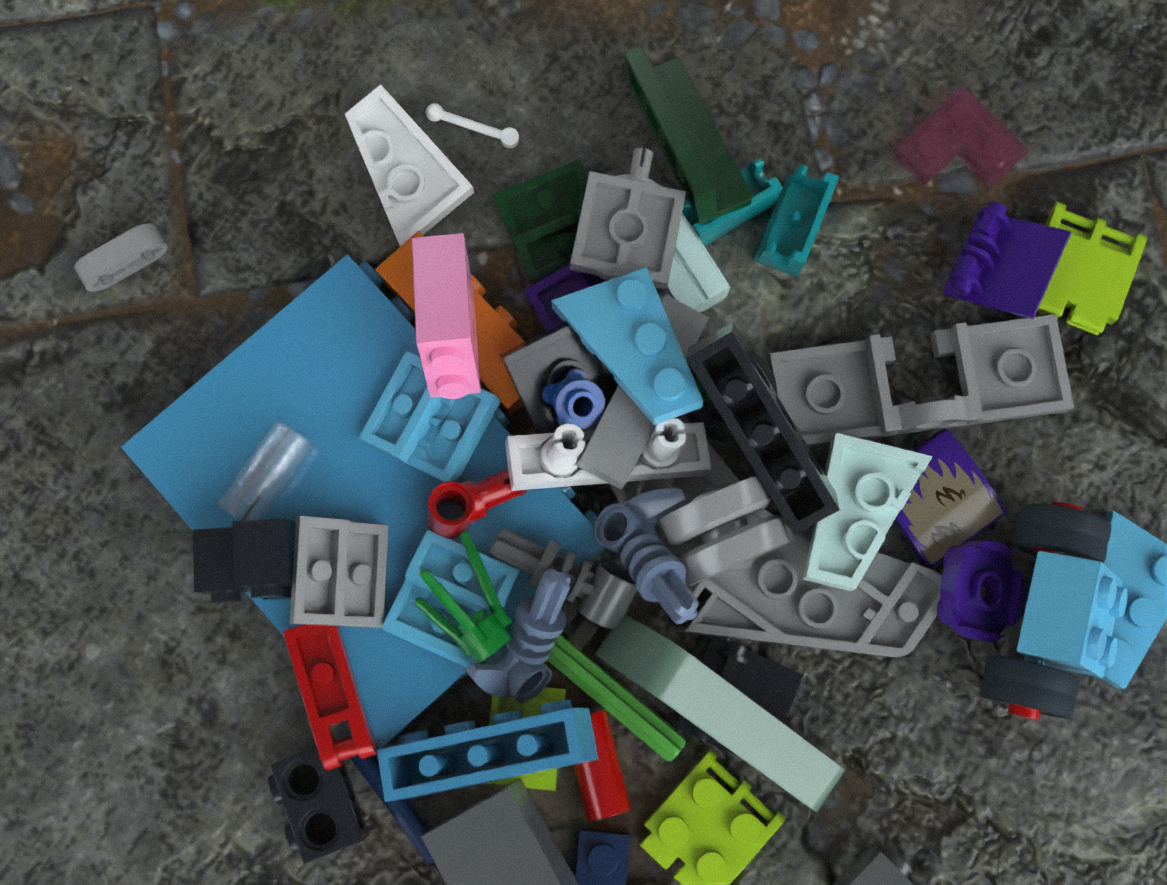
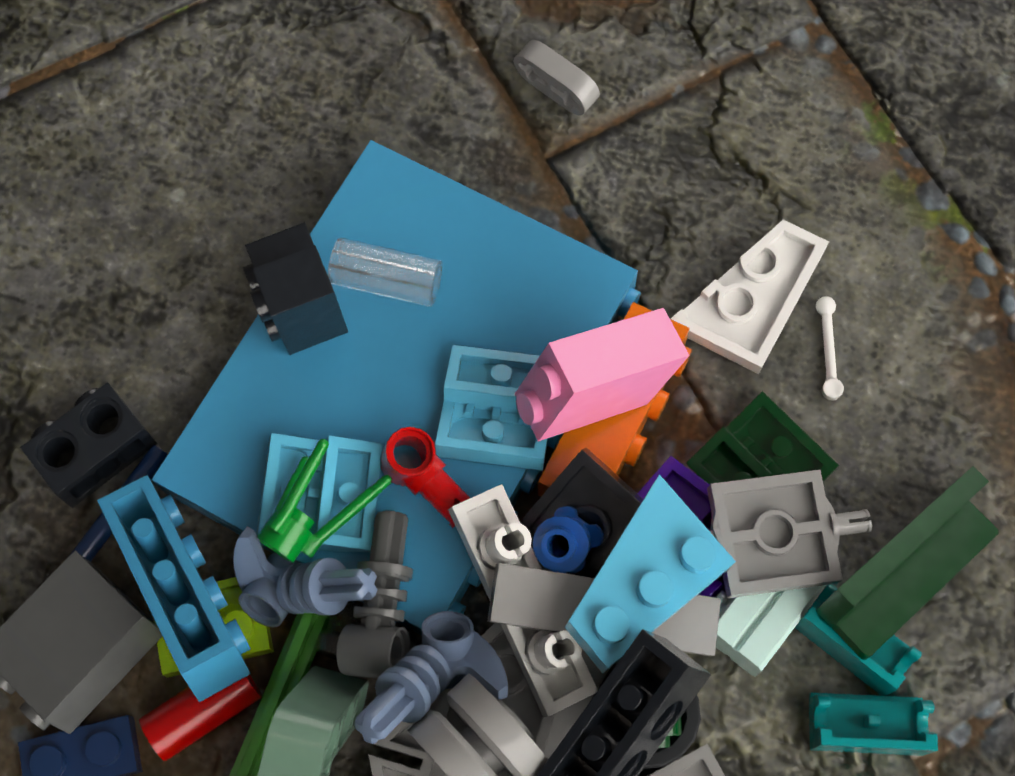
camera: 75 degrees right, 10 degrees down
red plate [283,624,377,771] -> none
light grey slope [289,516,389,628] -> none

